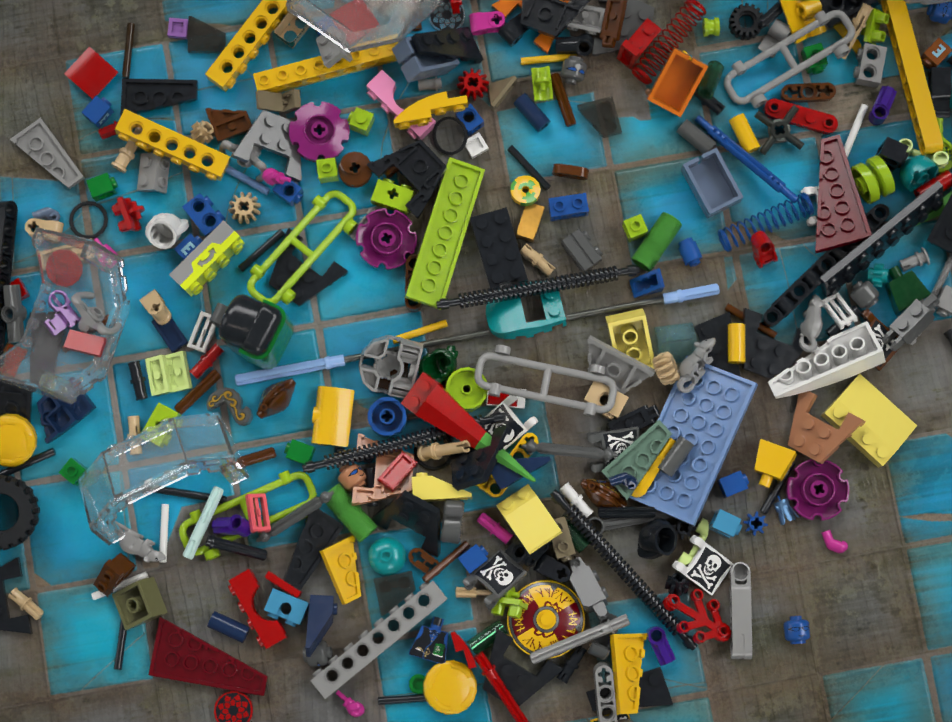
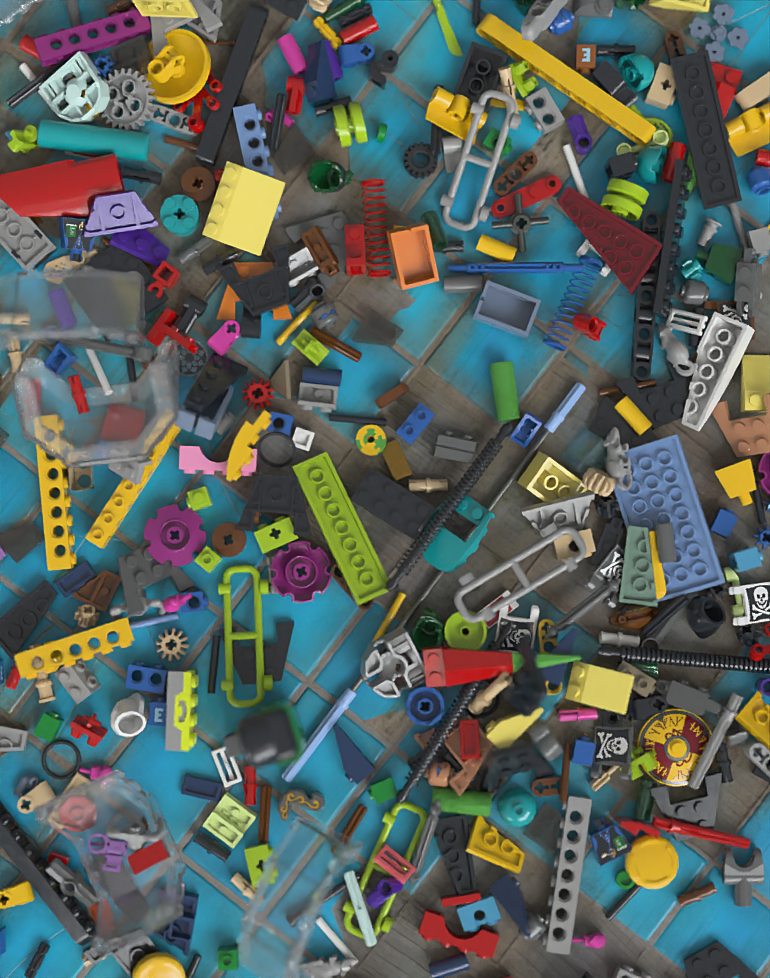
camera: 40 degrees left, 5 degrees up
tan piece [139,289,172,325] -> none
black axle [205,534,267,561] -> none
dark tan bracket [256,89,301,114] -> none
reddish brown hat [257,379,296,419] -> none
yellow panel [311,386,355,447] -> none
dark blue arm [609,472,638,490] -> none
lime brick [622,214,648,242] -> none
blue brick [678,237,703,267] -> none
lime wheel [702,17,720,37] -> none
none -> dark blue tile [54,560,97,598]
none -> light grey bracket [297,382,339,413]
none -> dark blue slope [334,724,375,784]
none -> black gear [595,495,620,518]

